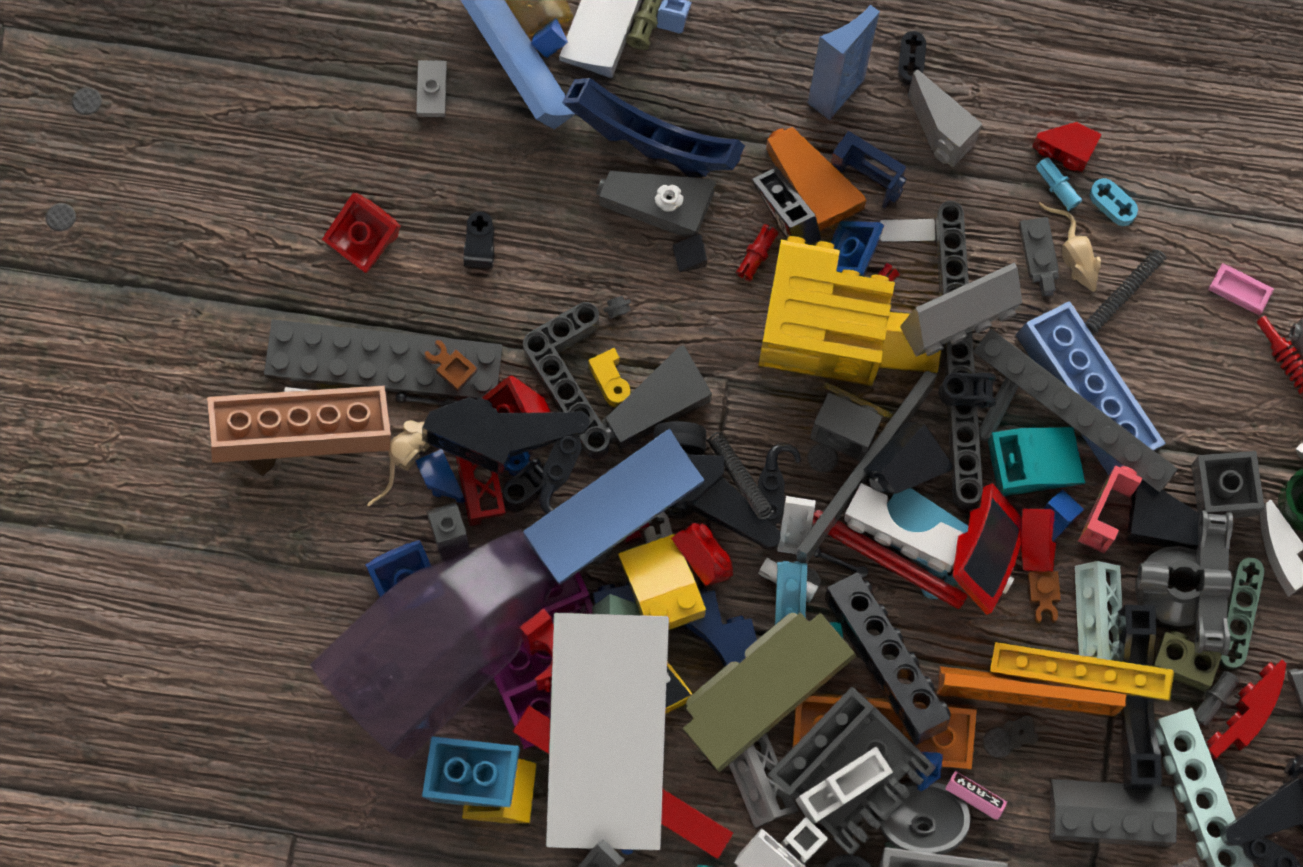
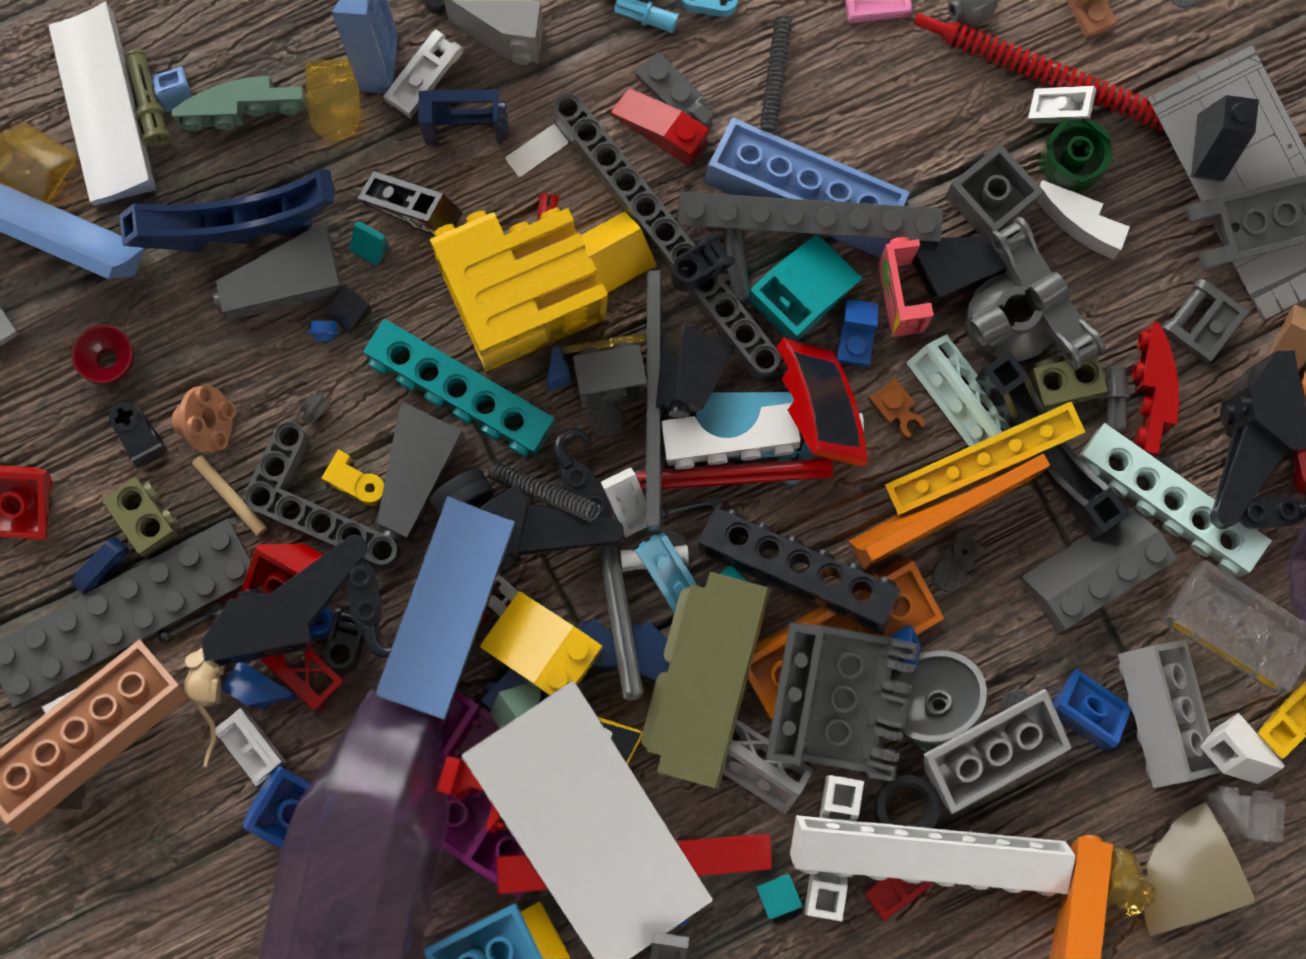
camera: 35 degrees left, 5 degrees up
dark orange plate [425,340,478,392] -> none
dark grey slope [426,503,471,567] -> none
blue slope [531,19,568,58] -> none
white plate [655,185,683,212] -> none
red slope [671,523,733,586] -> none
red pin [735,224,779,282] -> none
orange slope [766,127,866,231] -> none
white slope [795,747,893,824] -> none
blue slope [830,221,884,277] -> none
light grey slope [900,262,1022,357] -> none
bright pink tile [945,770,1007,820] -> none
red slope [1021,509,1056,572] -> none
tan animal [1039,202,1101,292] -> none
sand green beam [1219,558,1264,670] -> none
none -> dark red piece [71,324,134,385]
none -> dark blue beam [71,537,129,595]
none -> olive brick [102,477,180,559]
none -> sand green slope [172,76,307,131]
none -> nougat plate [172,385,236,452]
none -> tan bar [192,455,267,537]
none -> white hinge [215,708,287,787]
none -> clear yellow window [305,58,361,140]
none -> blue plate [307,321,340,341]
none -> teal slope [350,221,389,265]
none -> teal brick [363,319,556,457]
none -> white plate [384,30,463,118]
none -> blue slope [547,346,572,391]
none -> dark grey axle [599,545,643,701]
none -> red slope [610,88,709,167]

